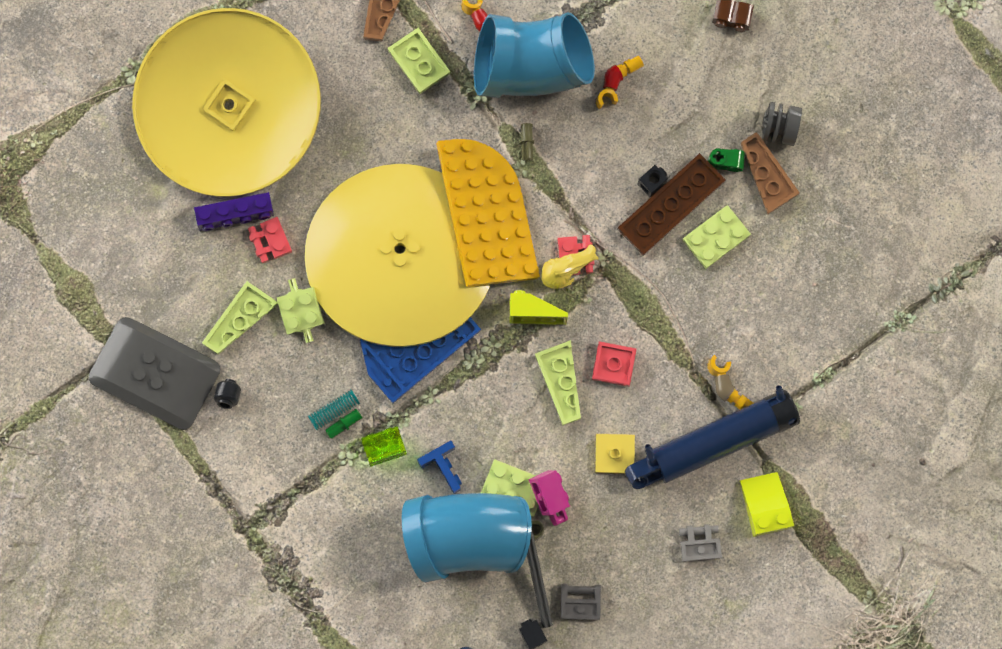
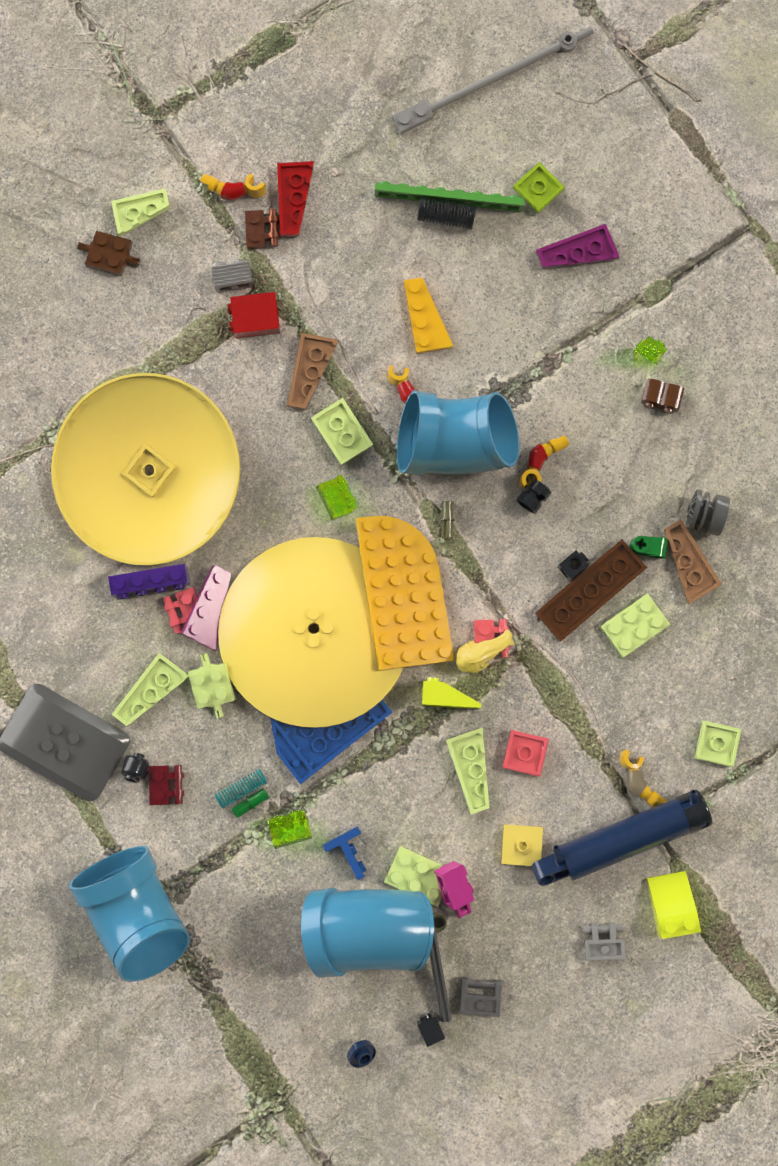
camera: 10 degrees right, 5 degrees up
none -> dark azure cylinder [69,846,190,982]
none -> dark red plate [149,765,184,805]
none -> wing [180,565,231,651]
none -> clear neon green bracket [316,474,357,521]
none -> black wheel [516,478,552,514]
none -> yellowish green plate [694,720,742,767]

